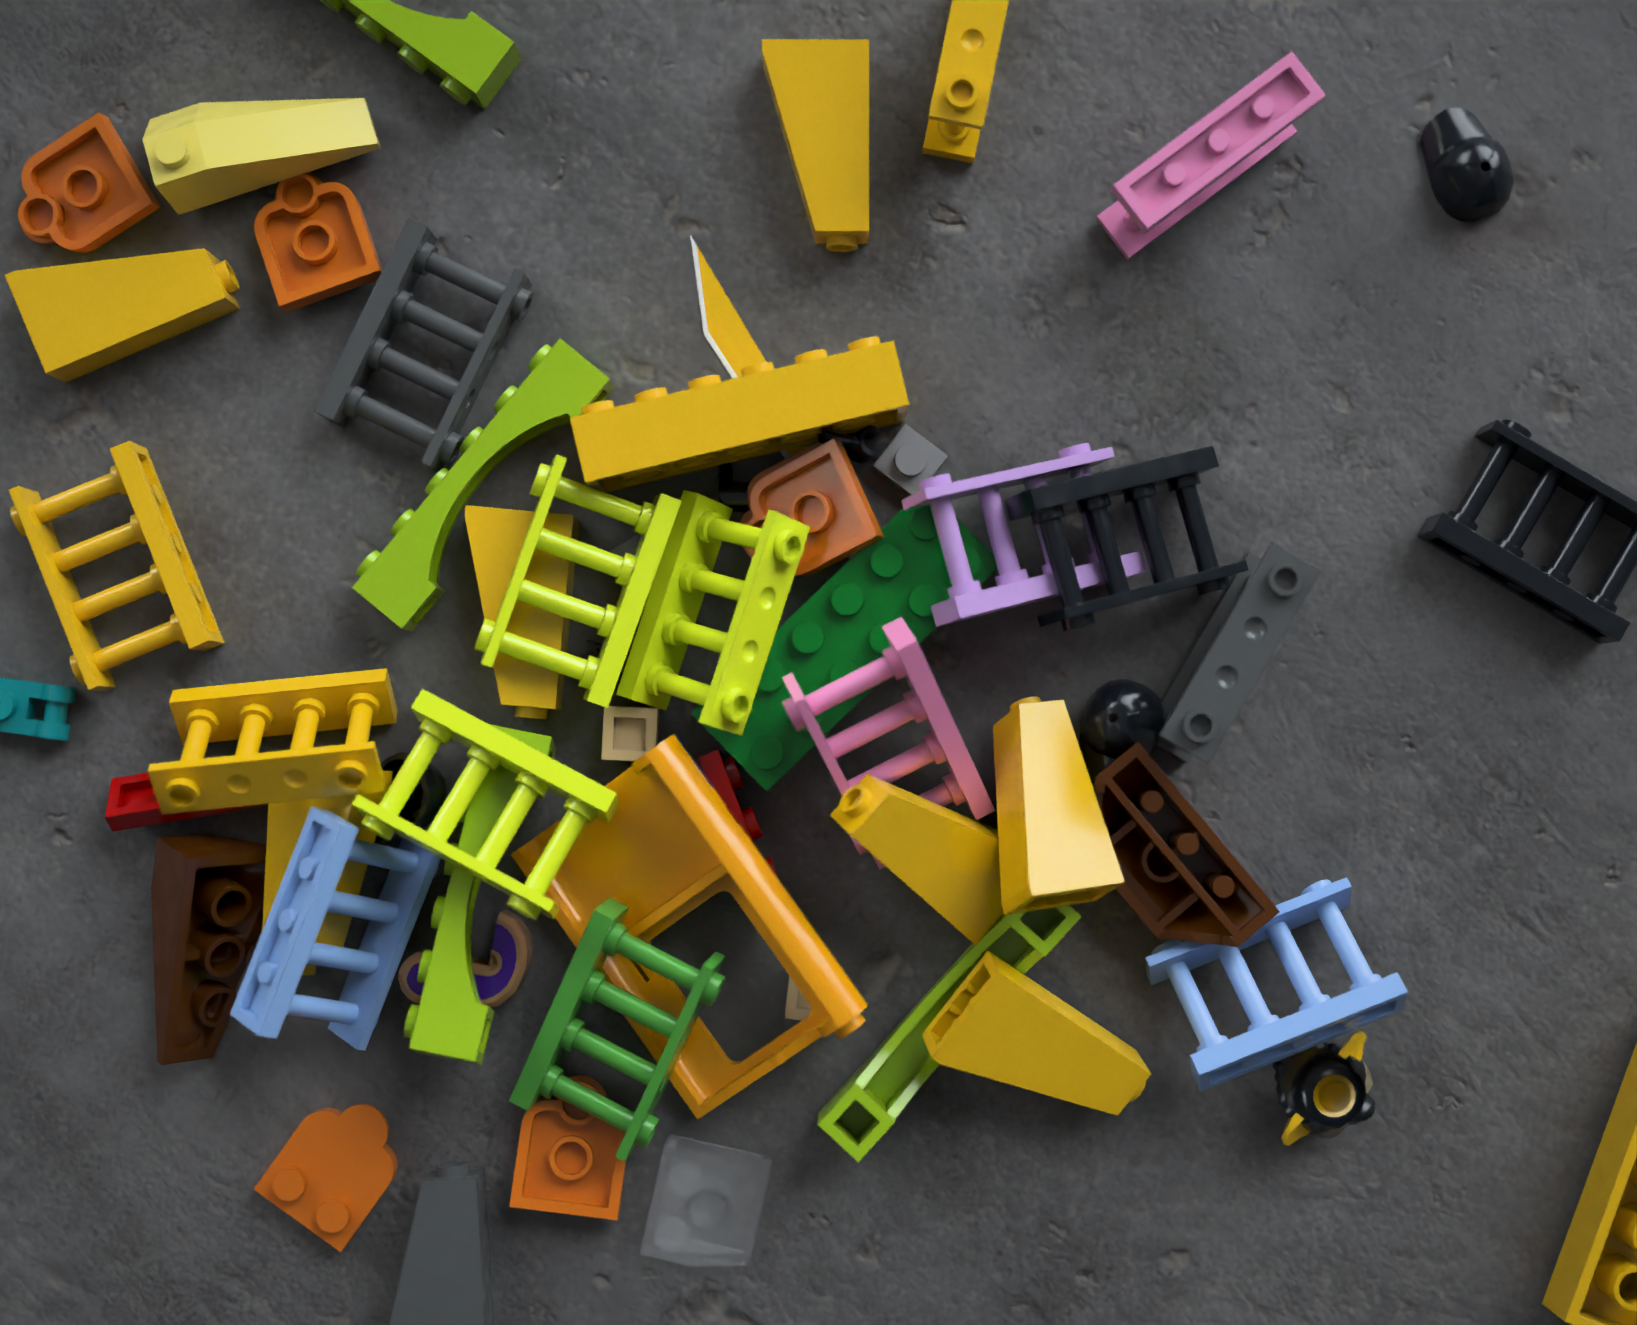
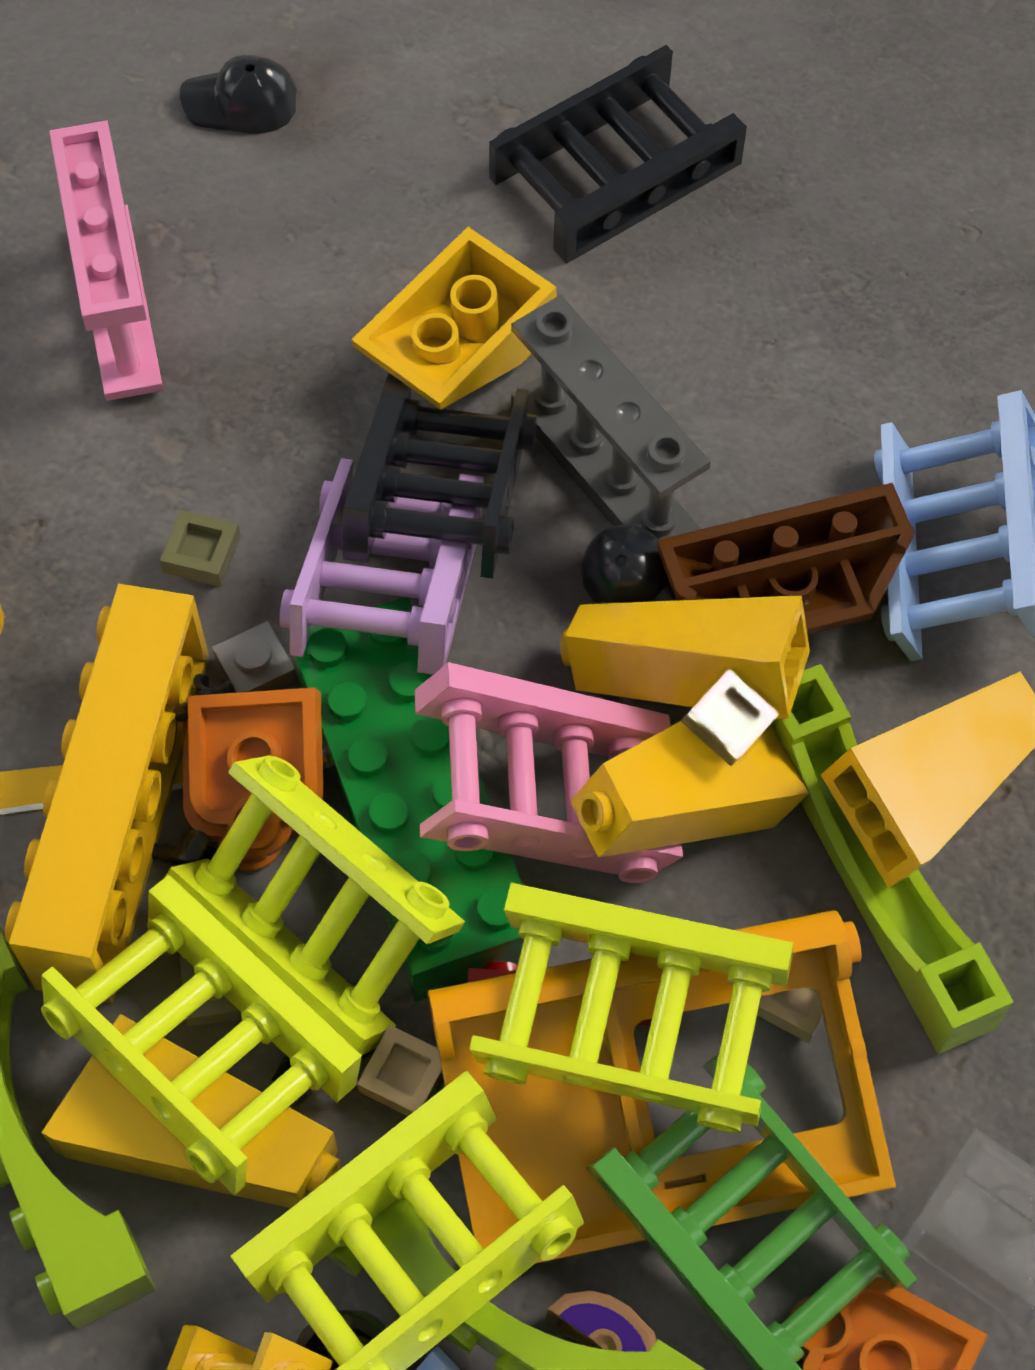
camera: 65 degrees left, 25 degrees down
none -> olive tile [160,510,241,587]
none -> yellow slope [351,227,557,410]
none -> neon yellow fence [469,883,793,1133]
none -> clear smoke tile [681,669,779,766]

